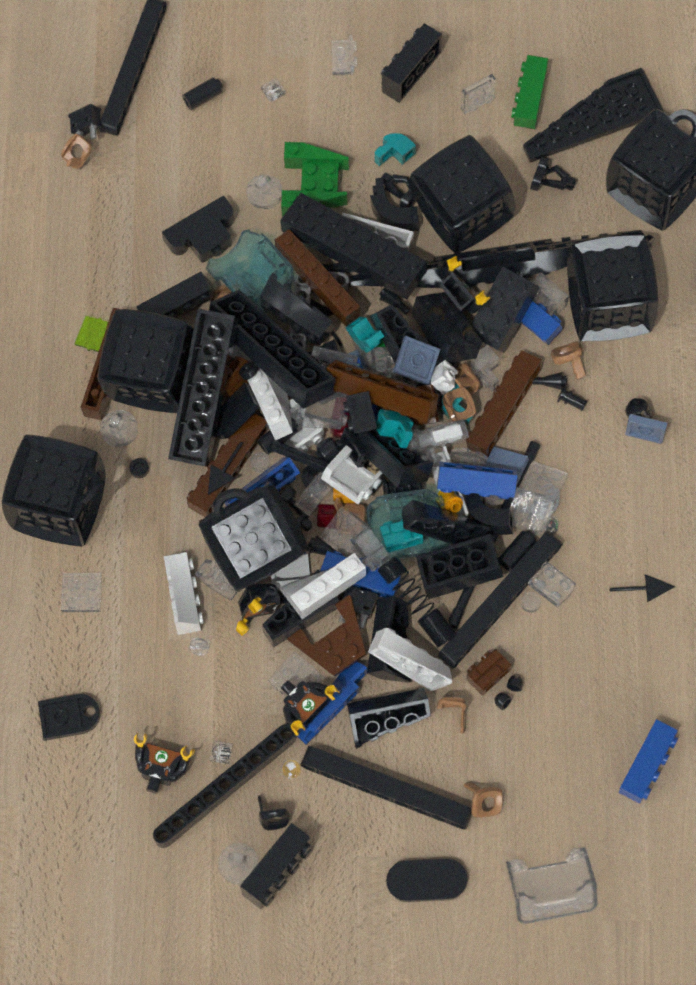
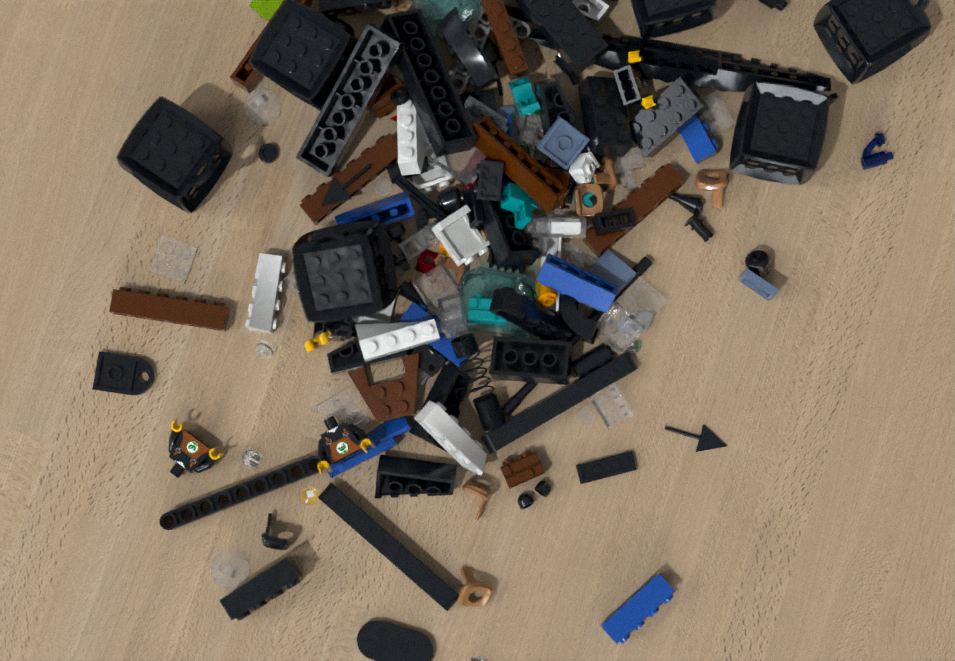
camera: 15 degrees right, 15 degrees up
black tile [216,382,260,439] -> none
none -> reddish brown brick [109,287,230,332]
none -> black tile [576,451,637,484]
none -> black slope [592,208,636,236]

